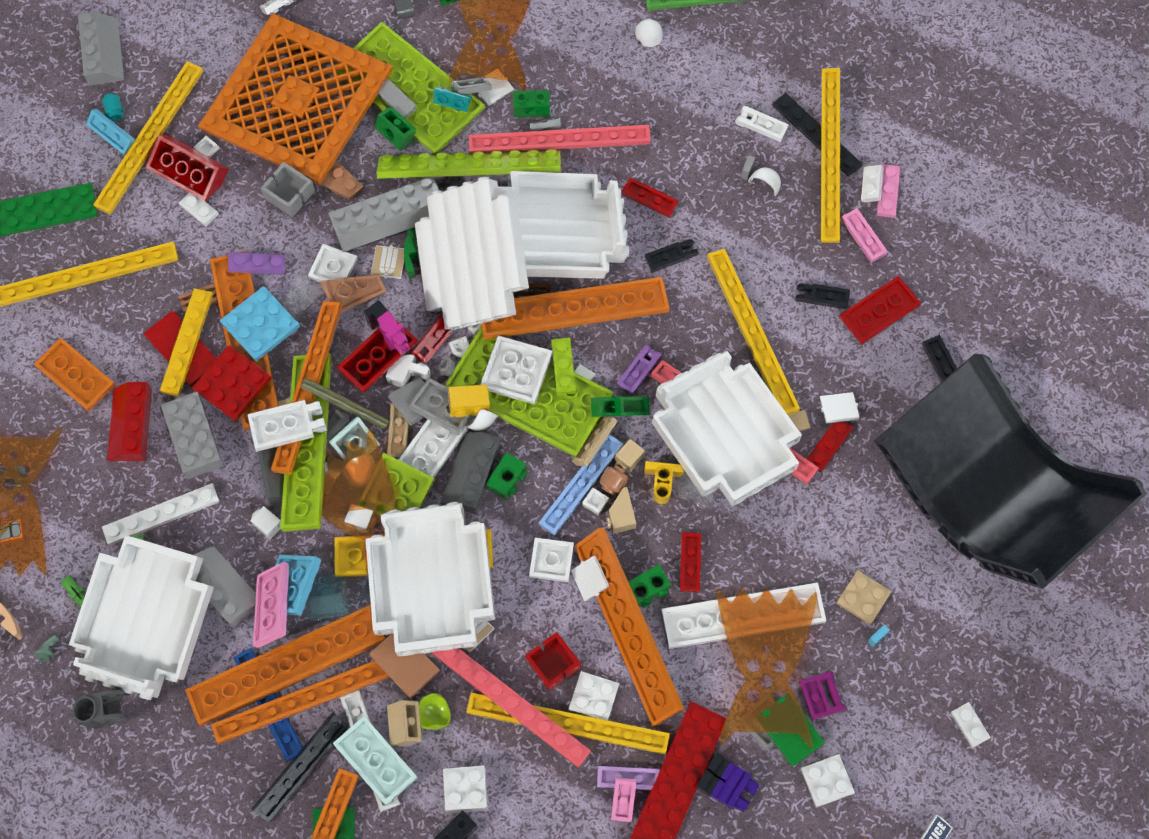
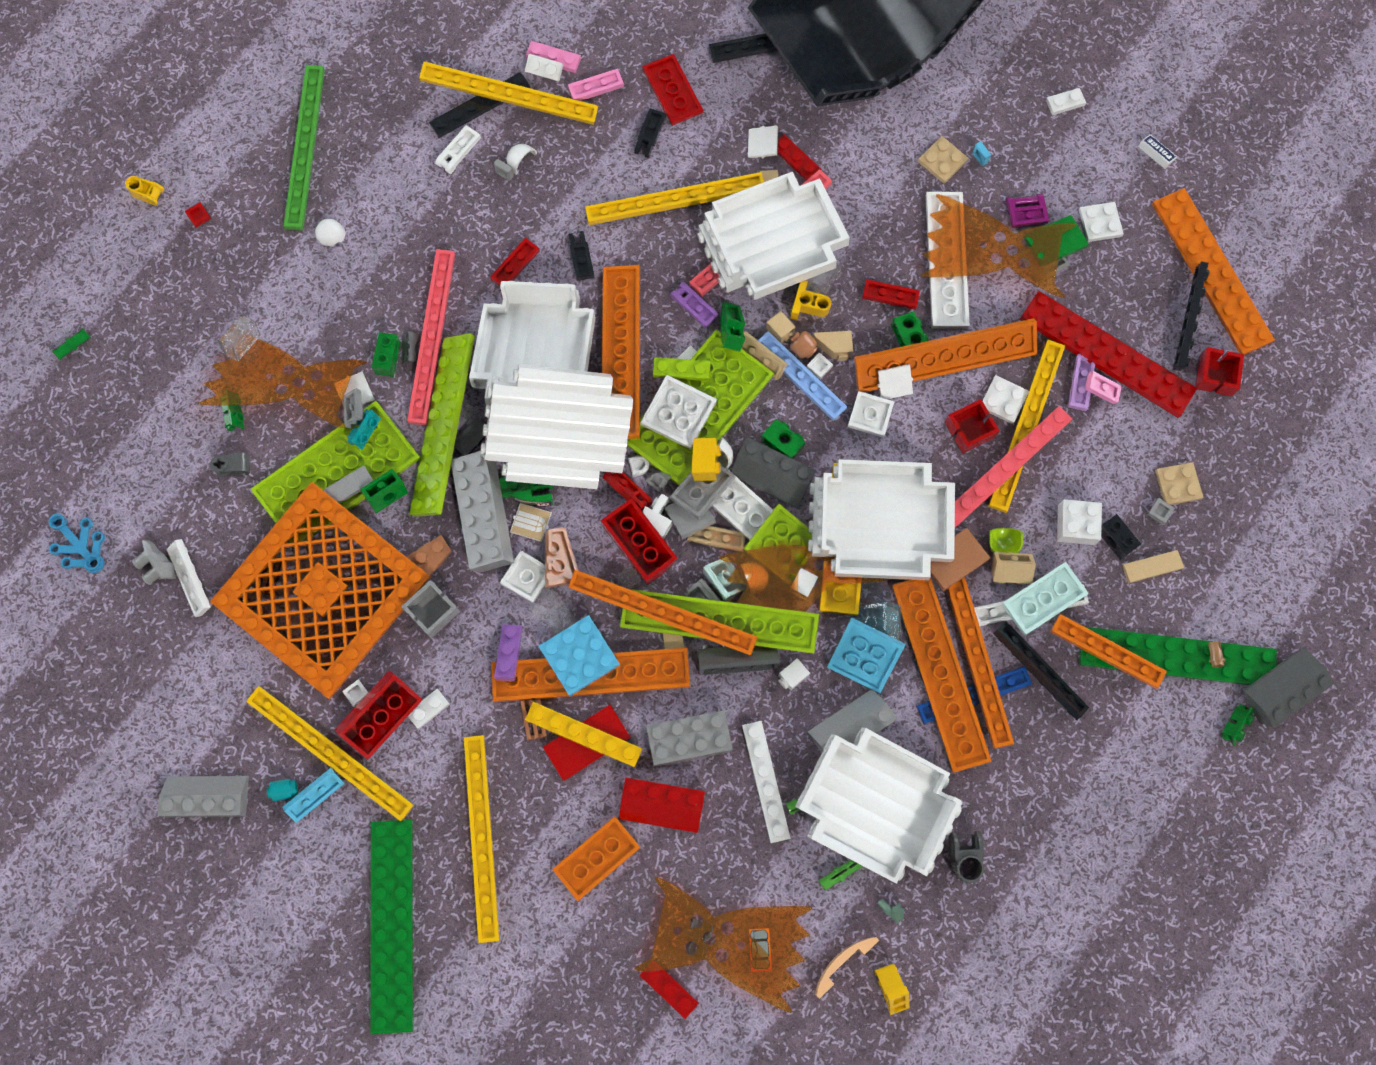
camera: 85 degrees left, 5 degrees up
red plate [192,345,272,422] -> none
white tile [248,400,327,452] -> none
bright pink tile [253,562,289,648] -> none
olive axle [301,378,389,429] -> none
dark pink hips [364,300,410,355] -> none
dark purple hips [696,752,760,812] -> none

